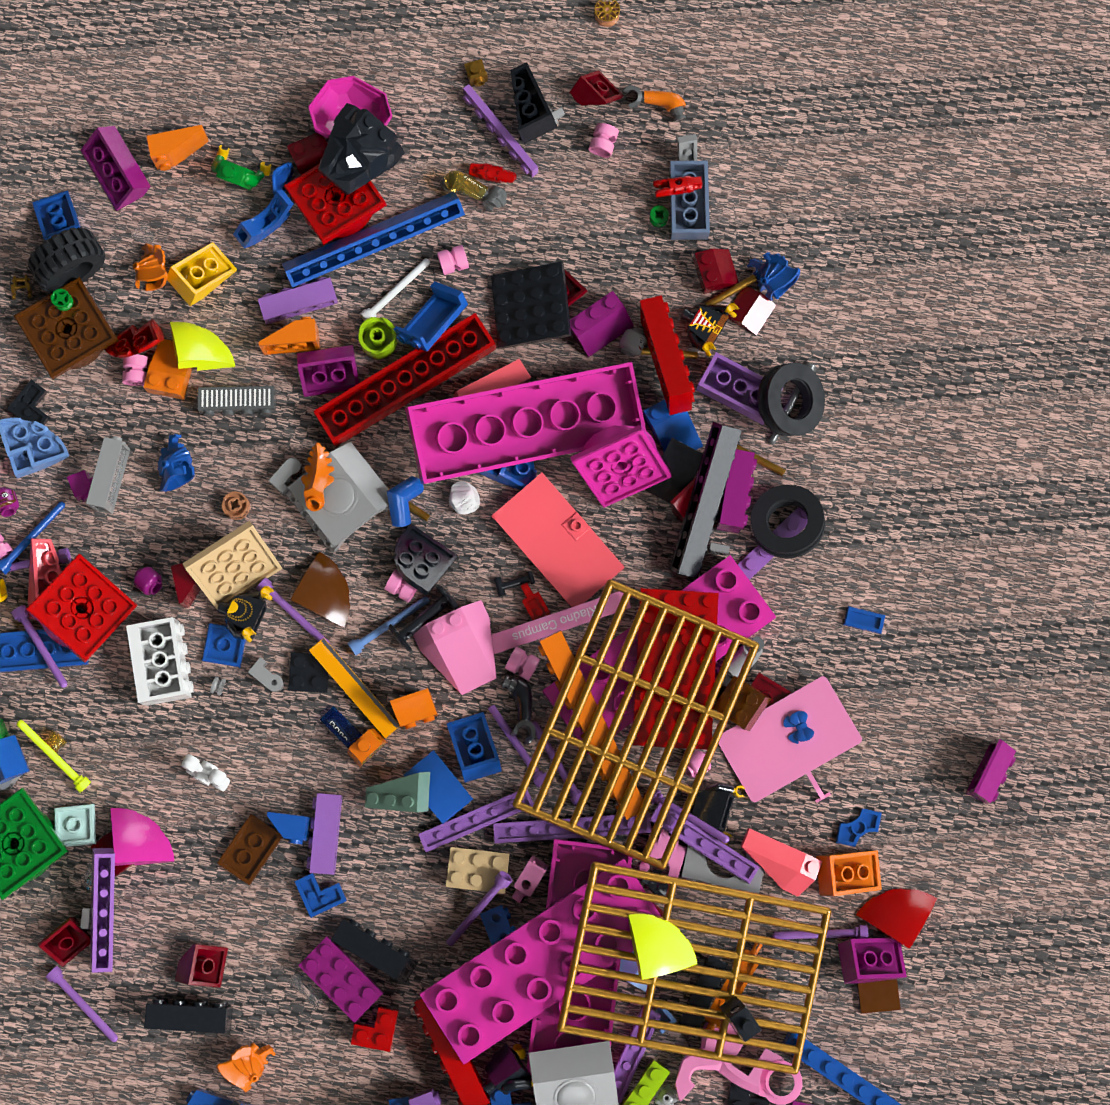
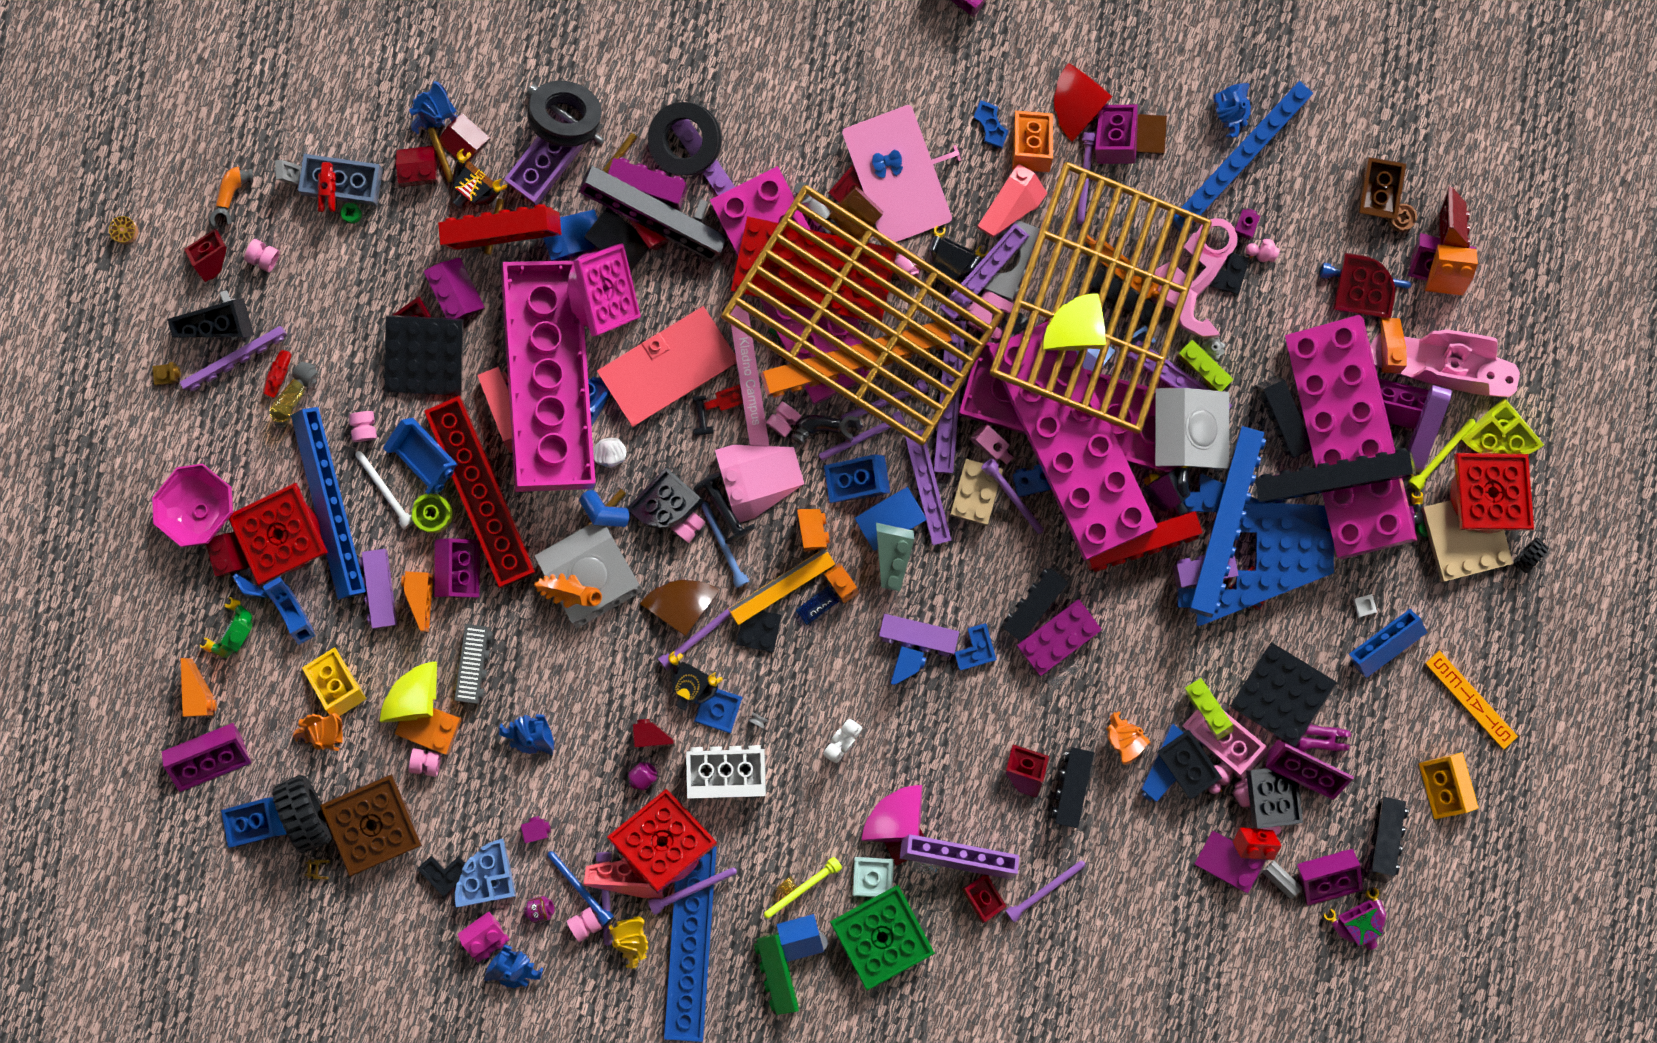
camera: 80 degrees left, 5 degrees up
green wheel [51,289,73,311] -> none
white tile [80,908,91,929] -> none
light grey window [86,436,130,515] -> none
red brick [104,318,164,358] -> none
tan plate [182,520,283,610] -> none
reddish brown plate [217,814,283,885] -> none
nougat wheel [221,491,250,520] -> none
light grey leg [248,657,284,692] -> none
light grey leg [268,458,302,496] -> none
black wedge [318,103,405,195] -> none
red brick [351,1006,399,1052] -> none
light grey head [619,328,647,357] -> none
medium lavender piece [651,789,729,843] -> none
black torso [719,996,761,1042] -> none
blue tile [843,606,886,635] -> none
none -> blue helmet [1213,83,1251,138]

